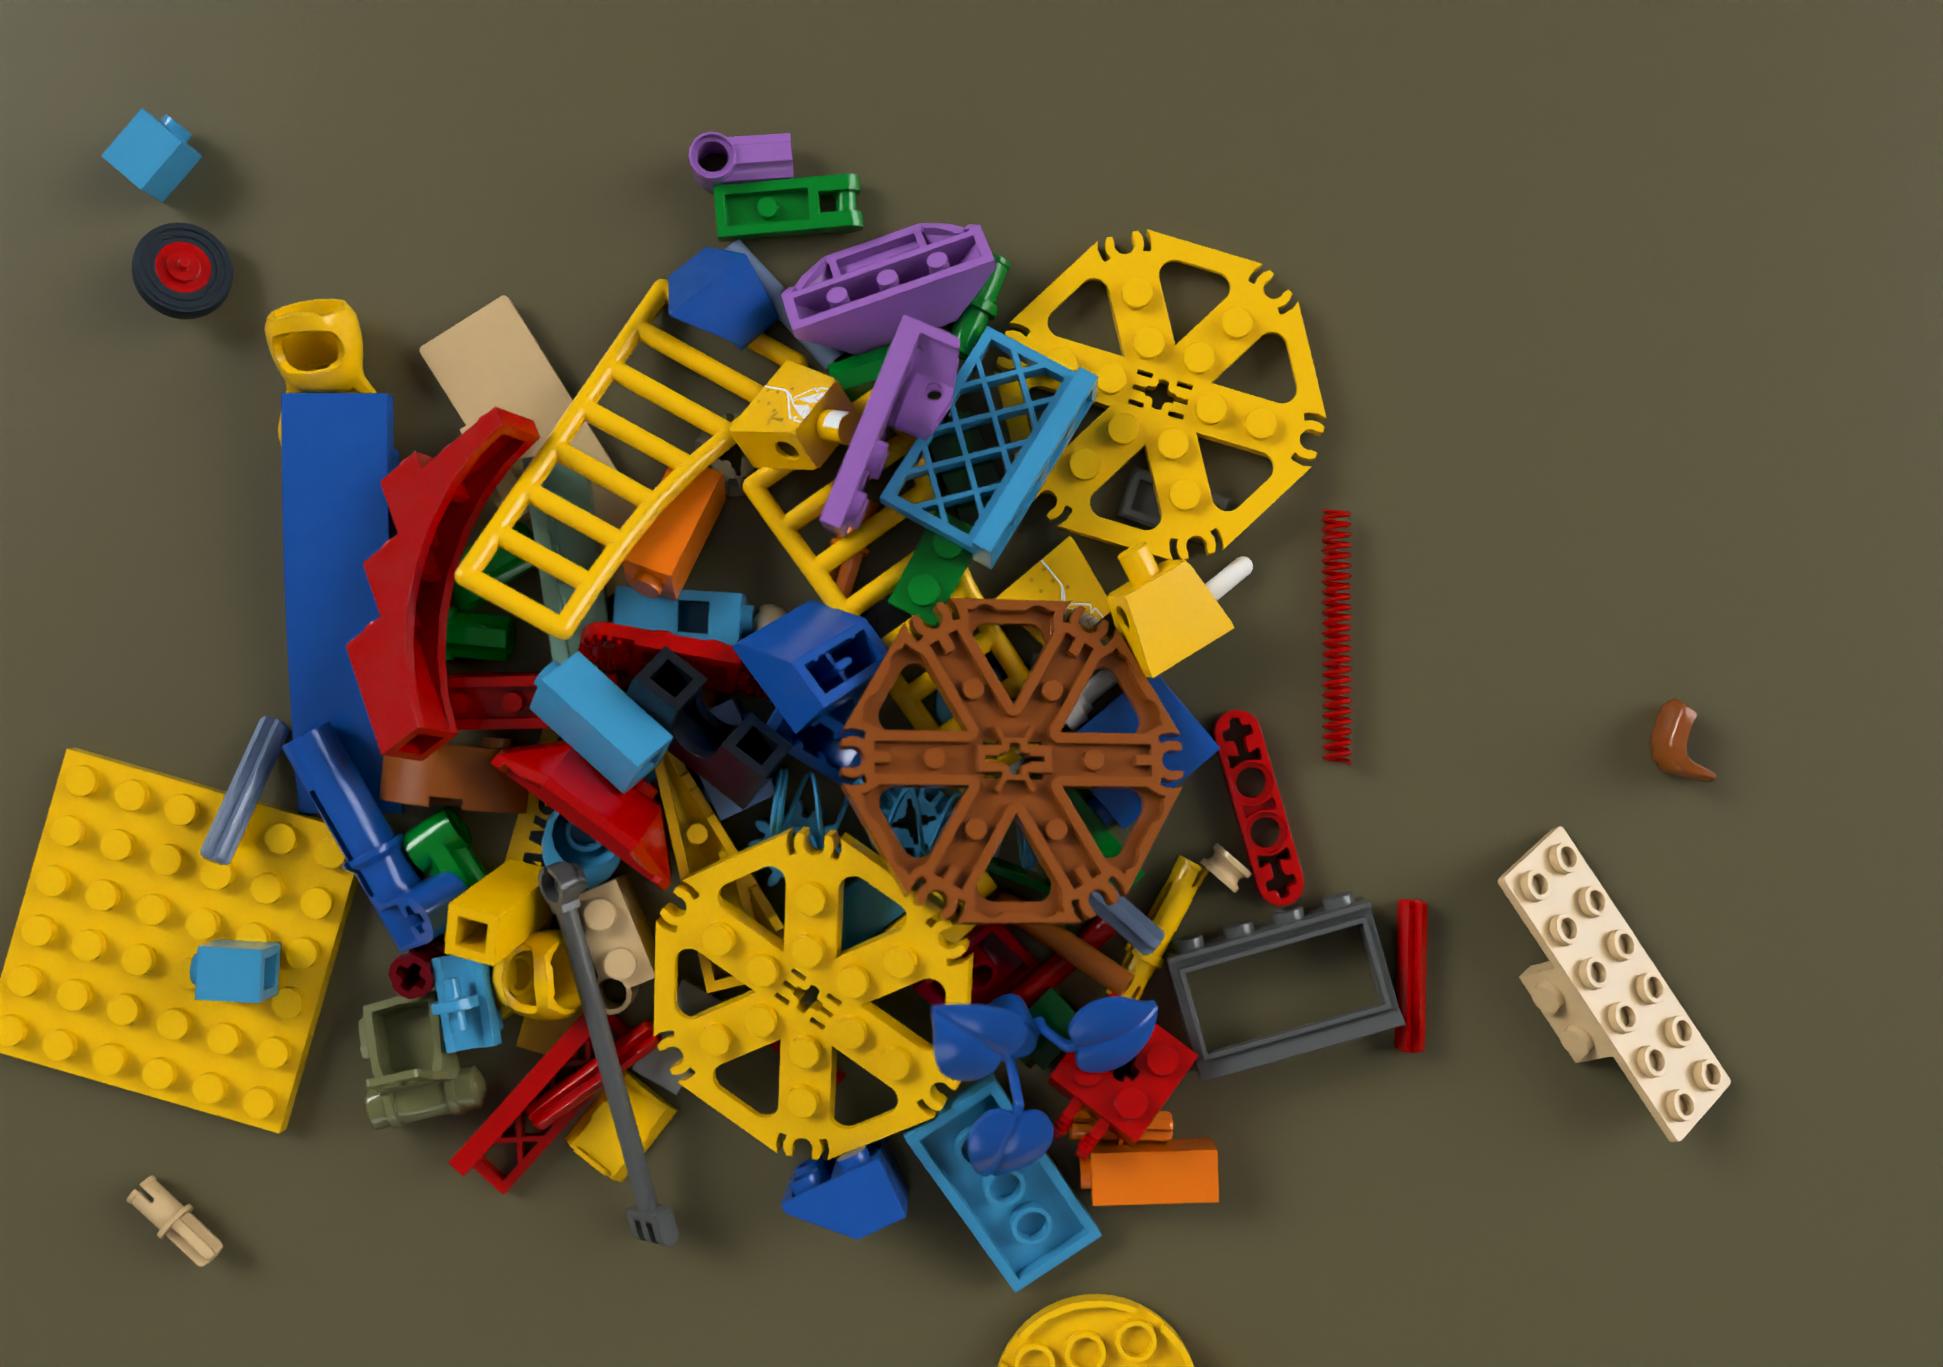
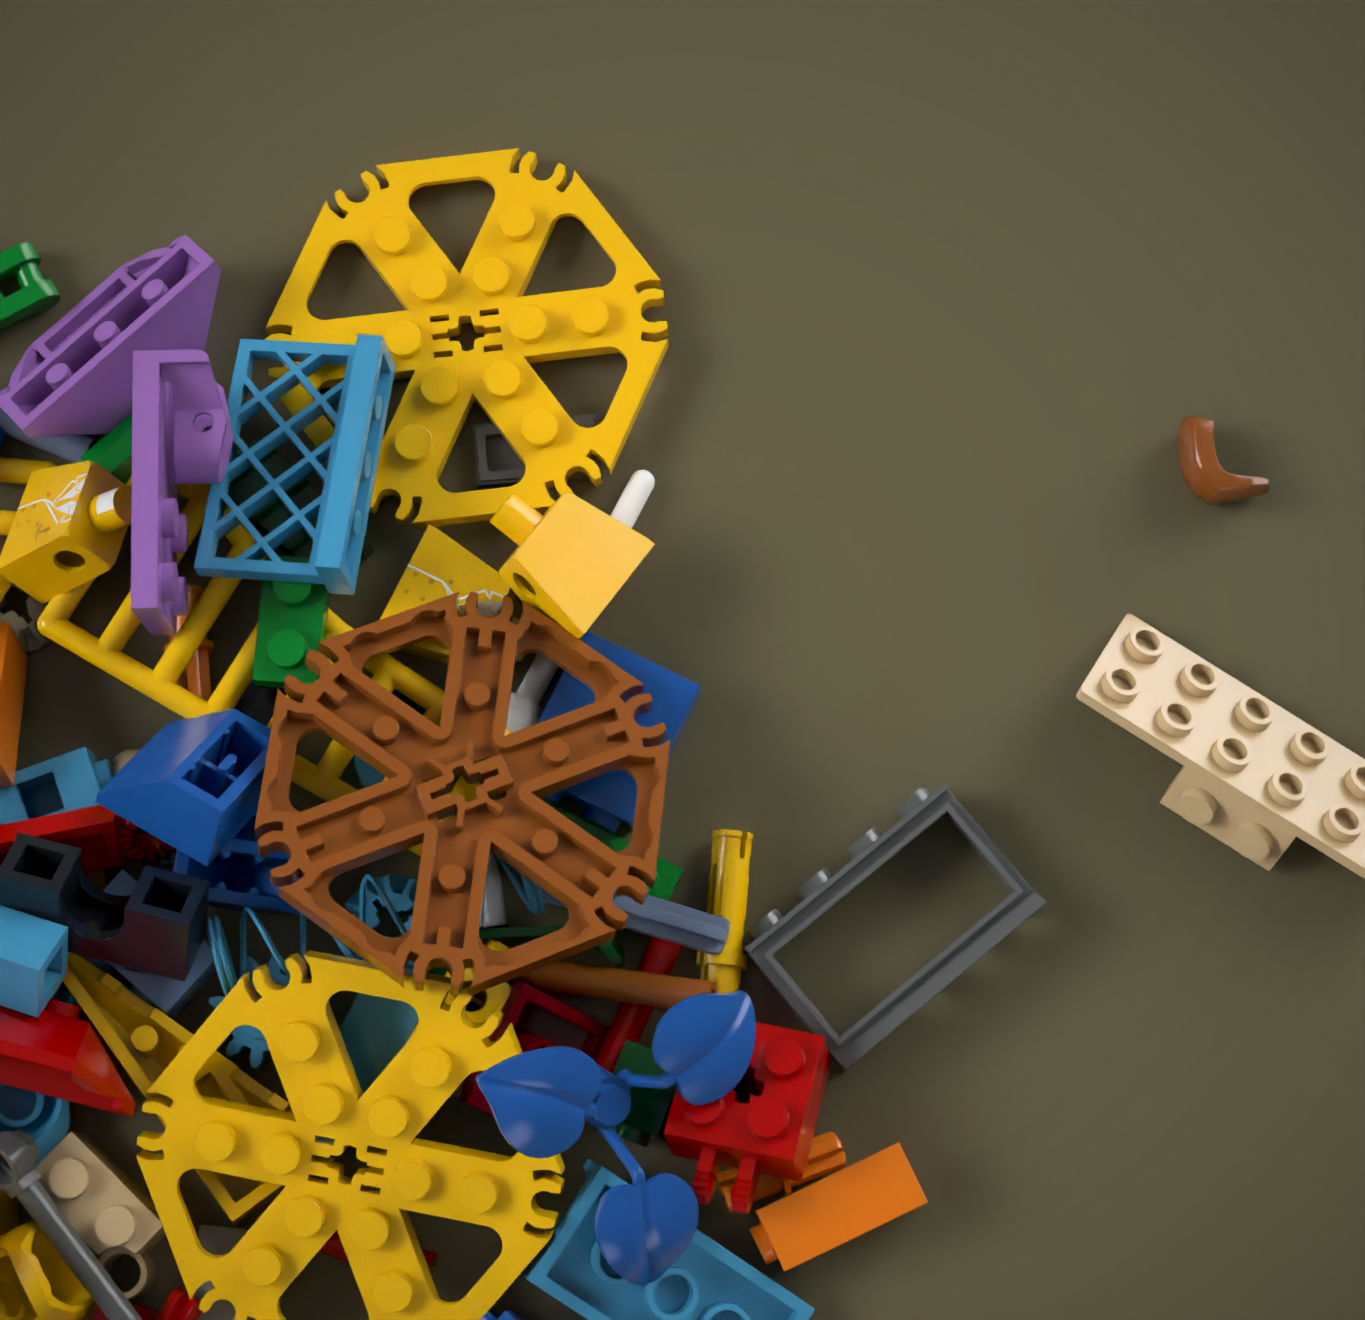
camera: 20 degrees left, 10 degrees down
green pin [951,253,1011,361] -> none
tan bush [1200,843,1252,893] -> none
red beam [1211,709,1304,906] -> none
red piece [1321,508,1353,766] -> none
red axle [1394,898,1428,1053] -> none

